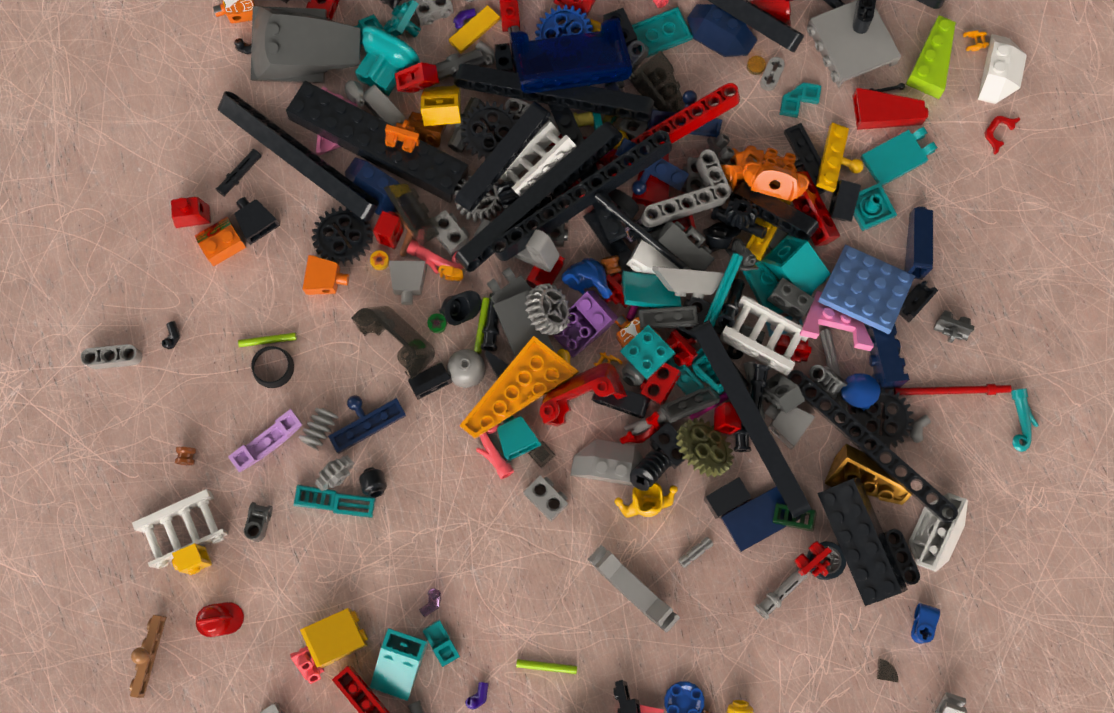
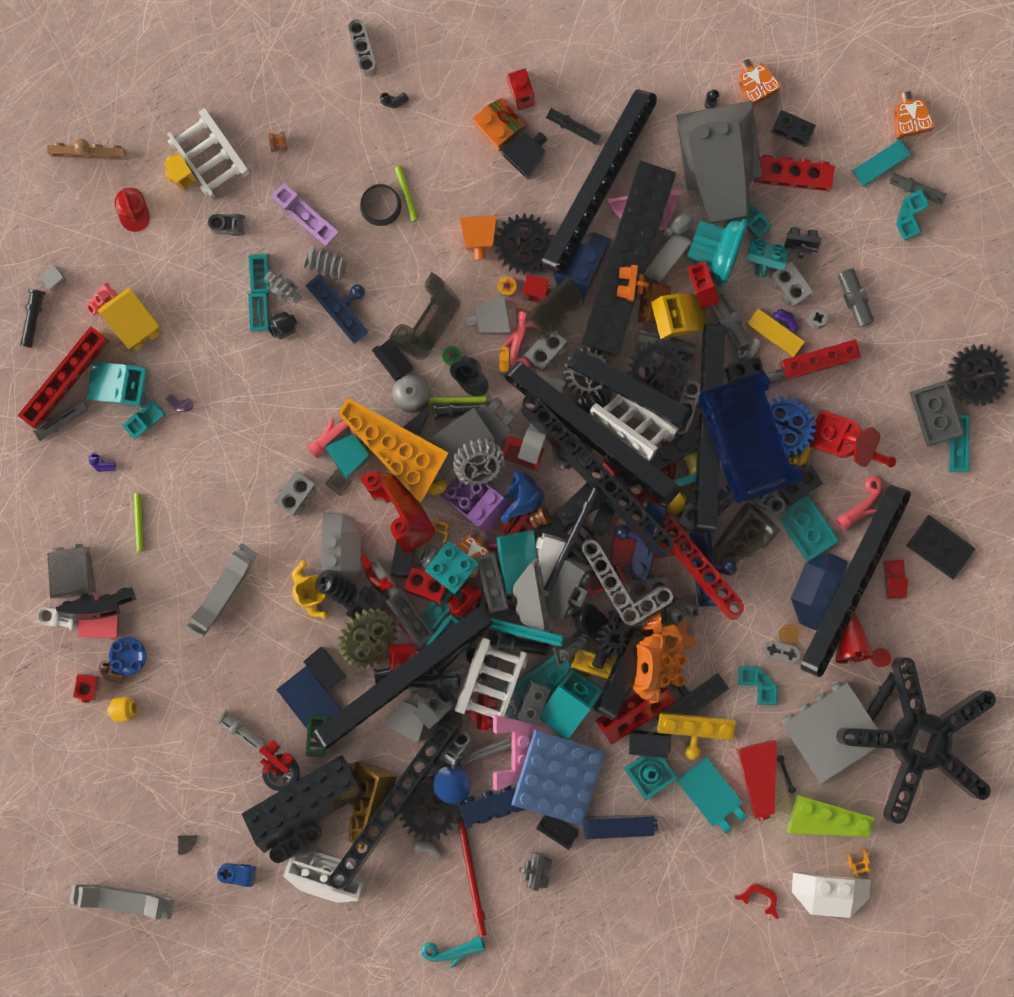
camera: 80 degrees right, 10 degrees up
light grey axle [678,537,713,568] -> none

